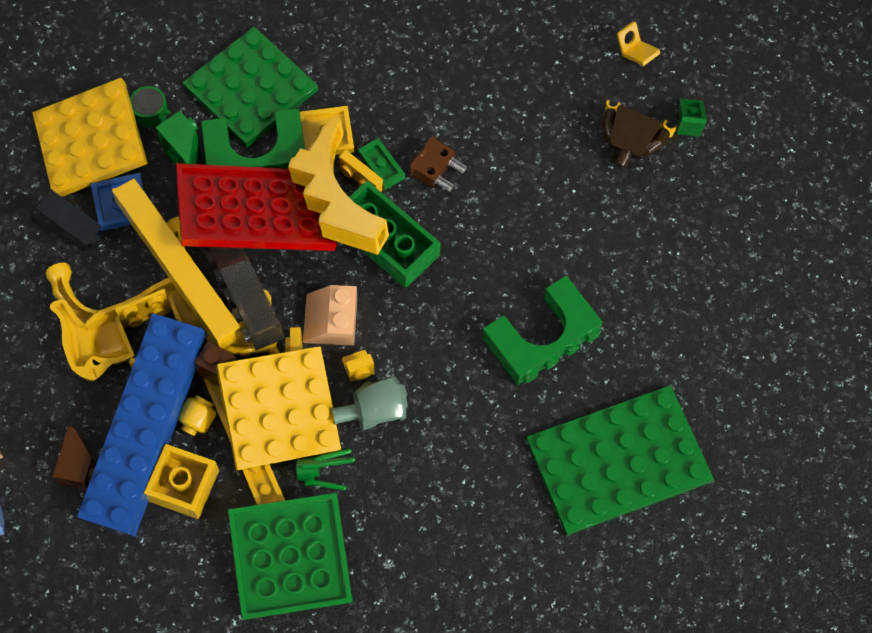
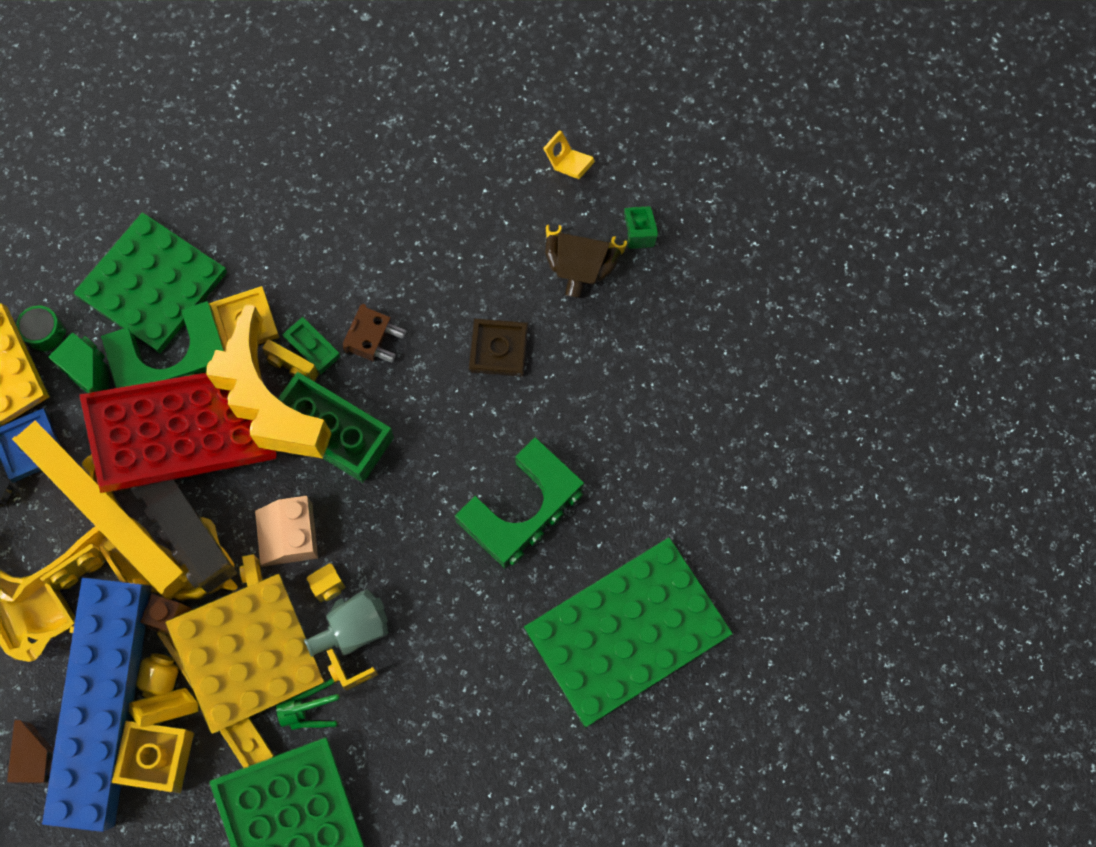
camera: 10 degrees left, 5 degrees up
none -> yellow tile [129,688,198,728]
none -> yellow bracket [327,649,378,690]
none -> dark brown tile [469,318,528,377]

